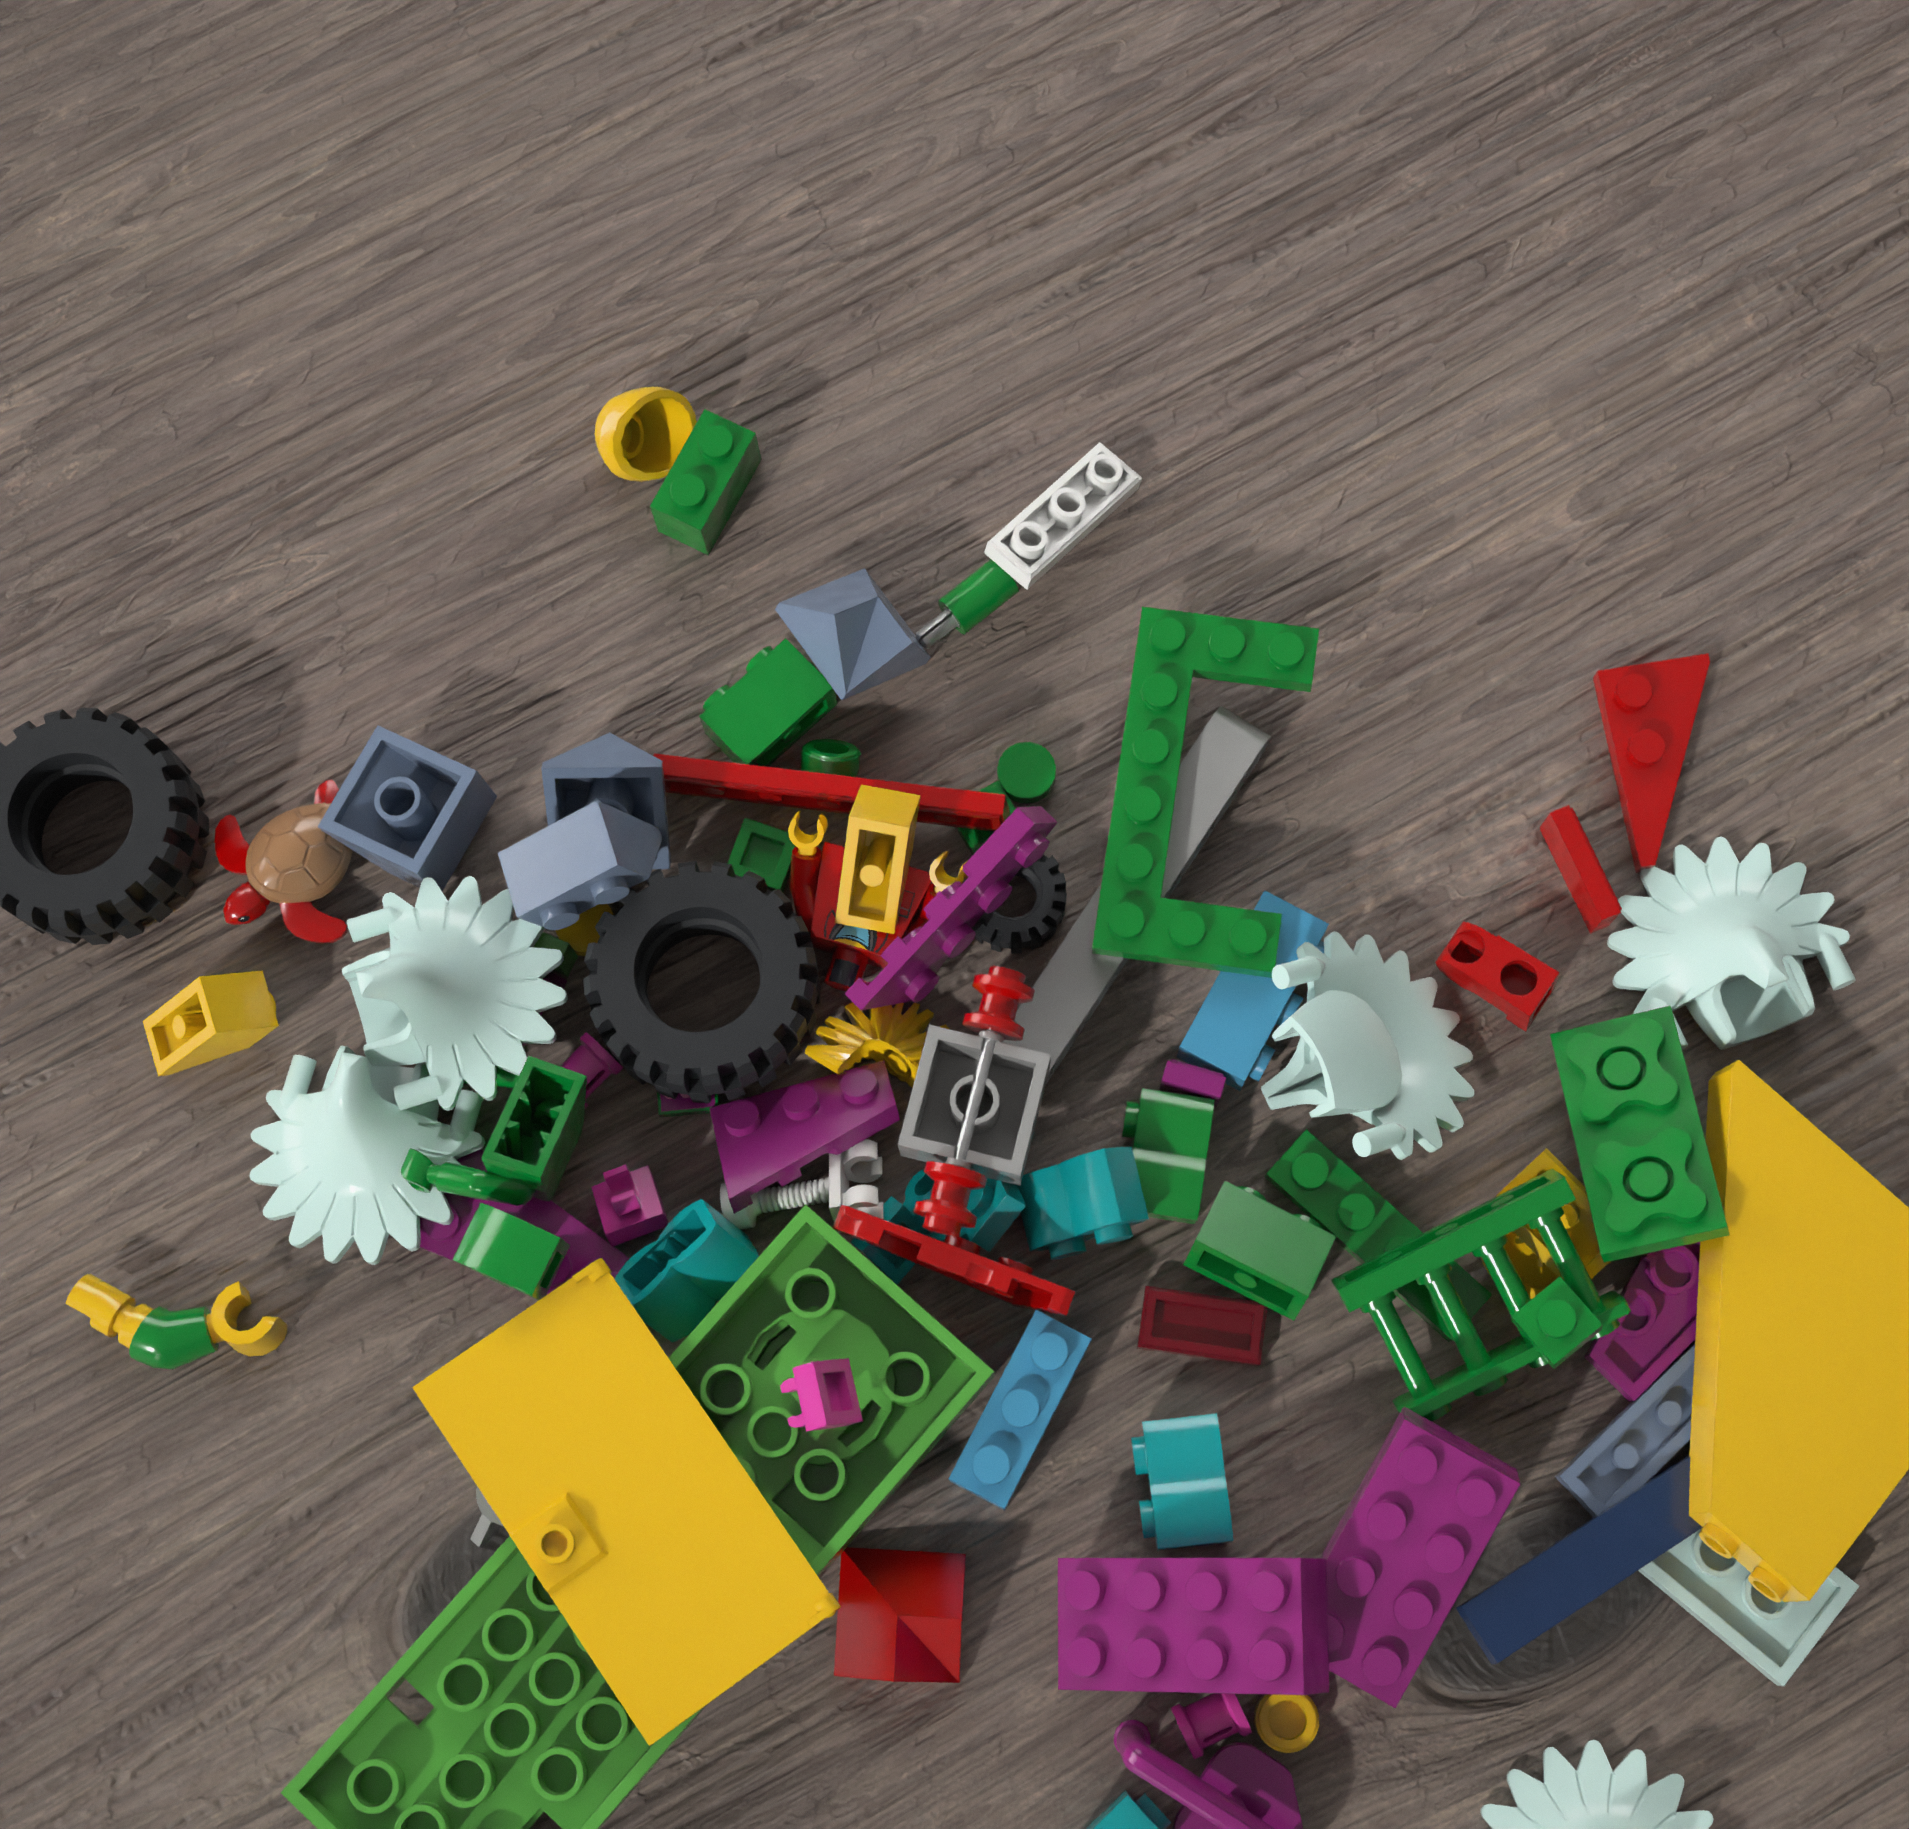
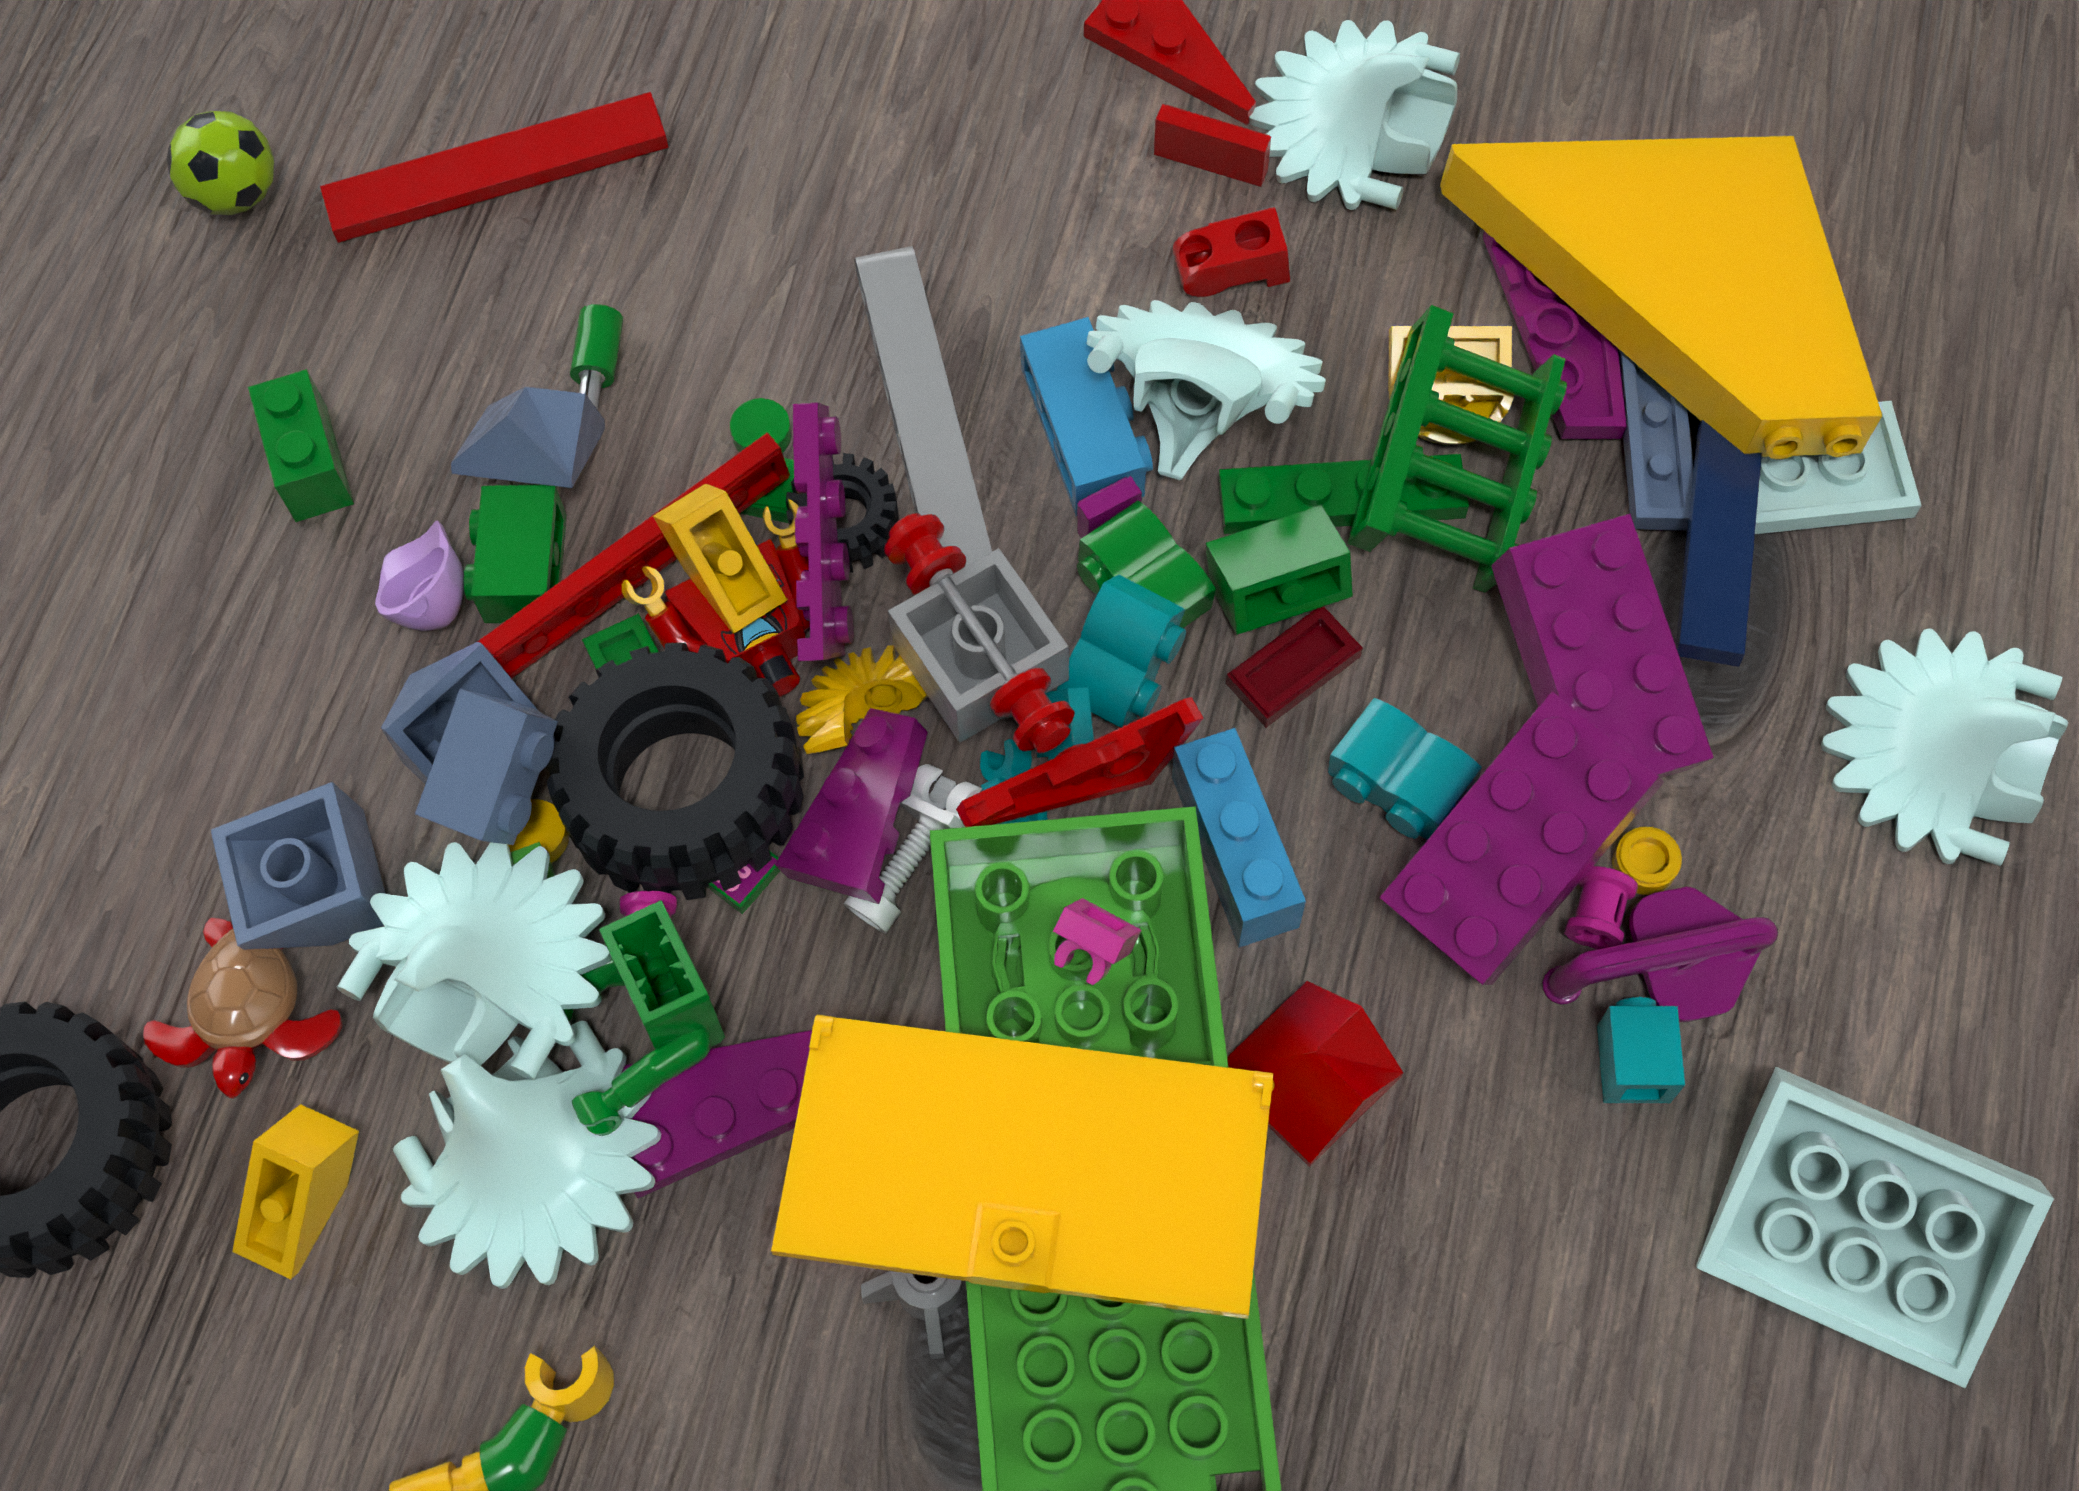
camera: 50 degrees left, 10 degrees down
green brick [452,1203,570,1301] -> none
dark pink tile [591,1164,668,1247] -> none
yellow hat [594,386,697,482] -> none
teal brick [615,1199,759,1343] -> none
green tile [800,739,861,777] -> none
white tile [984,442,1142,590] -> none
green plate [1092,606,1319,978] -> none
green plate [1511,1276,1603,1369] -> none
green piece [1550,1005,1730,1263] -> none
none -> lime piece [167,111,274,215]
none -> red tile [320,92,669,243]
none -> lavender cap [375,520,464,631]

